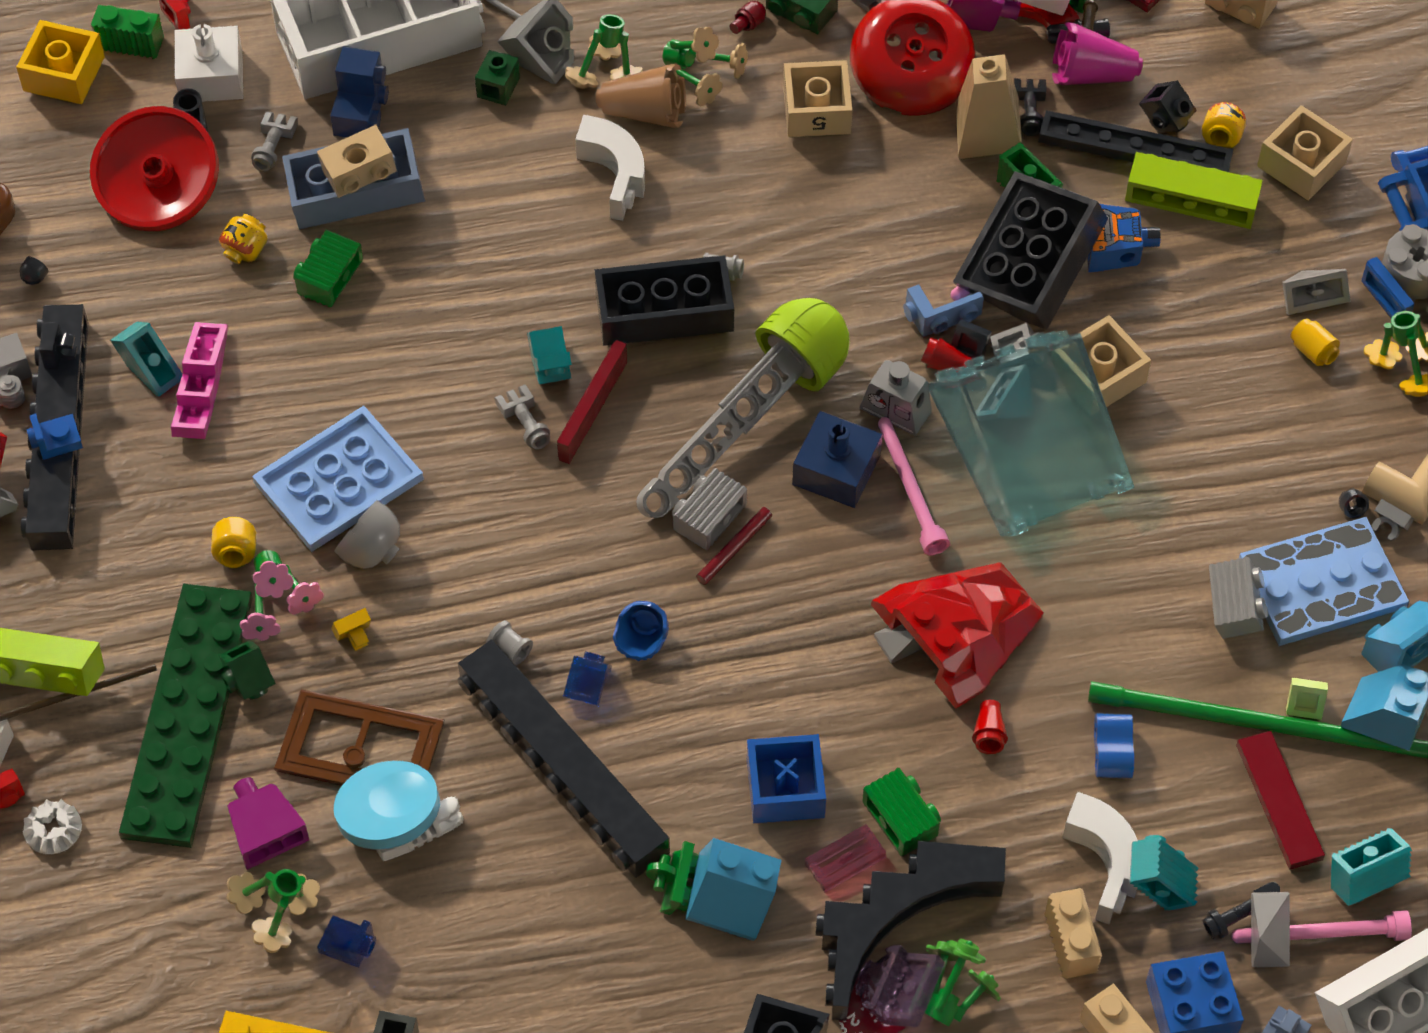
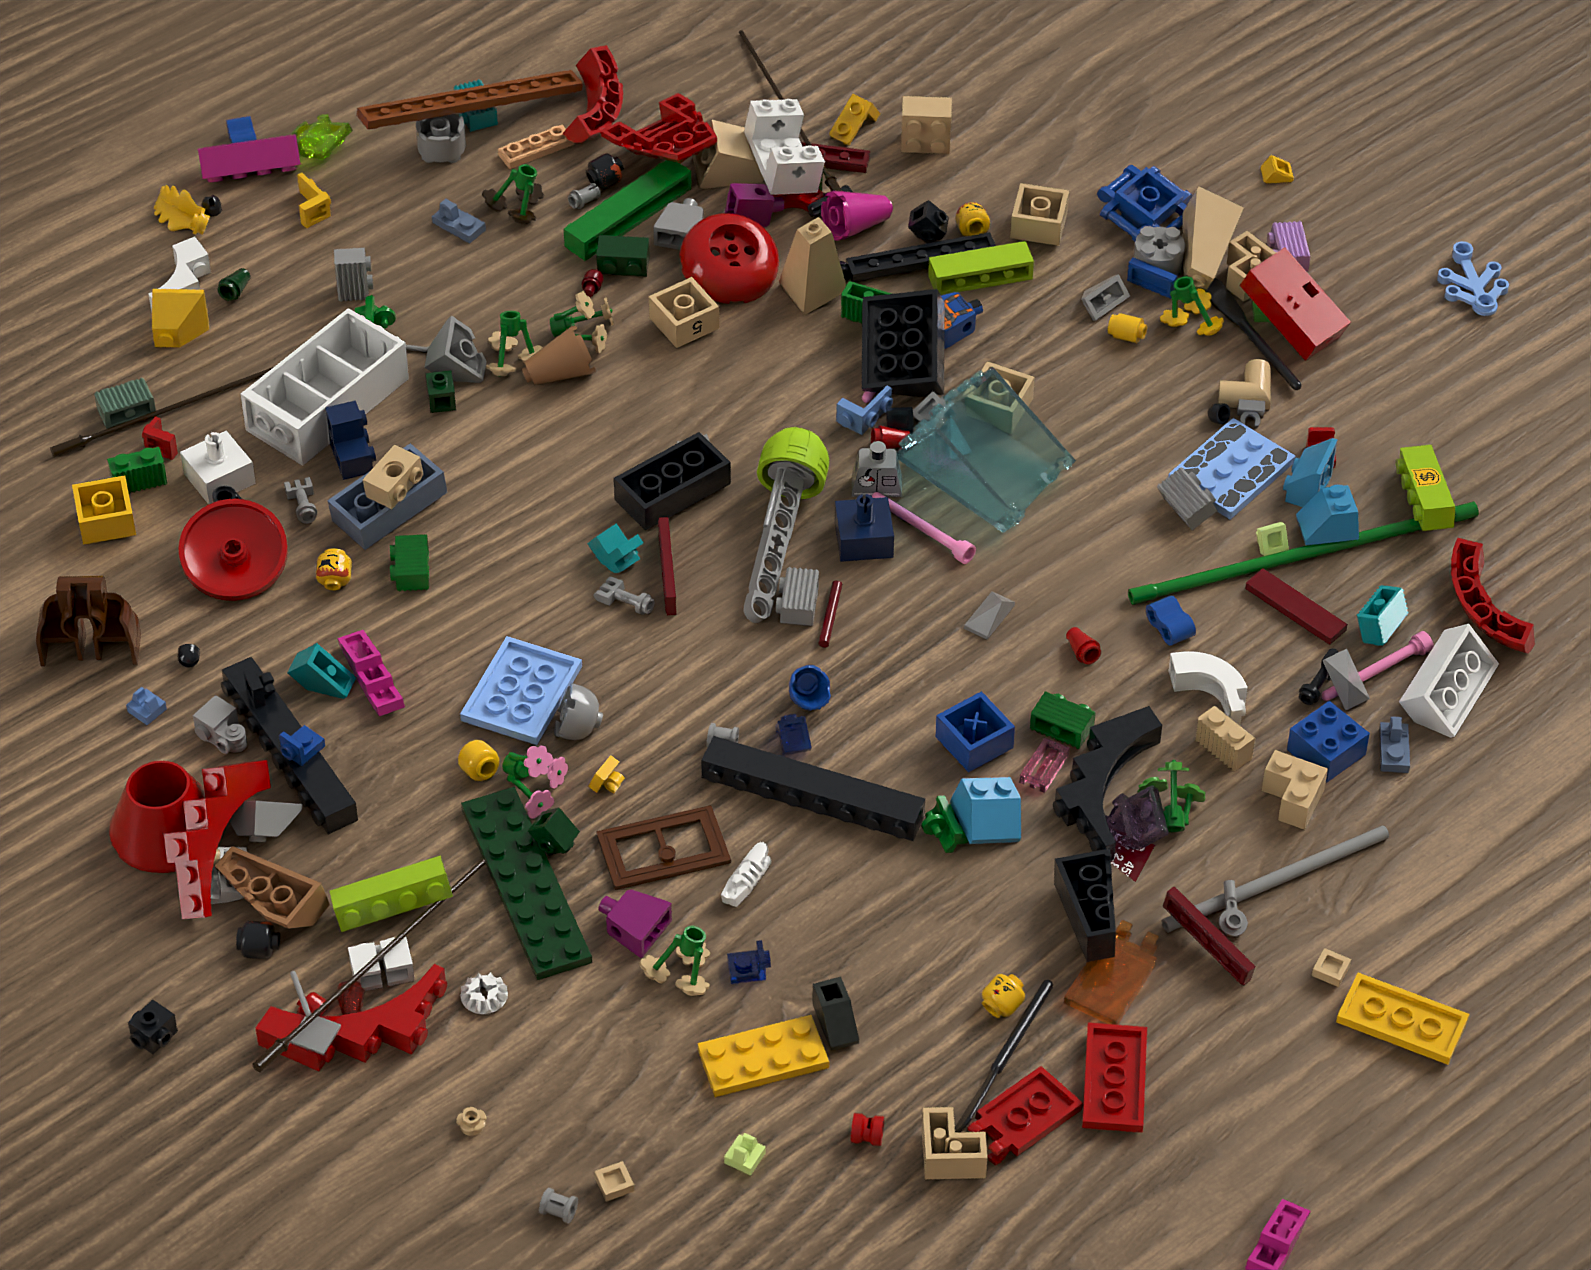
camera: 30 degrees left, 10 degrees down
medium azure piece [334,761,440,849] -> none
white arch [575,115,645,221] -> none
red wedge [871,562,1044,709] -> none
teal brick [1130,835,1199,911] -> none

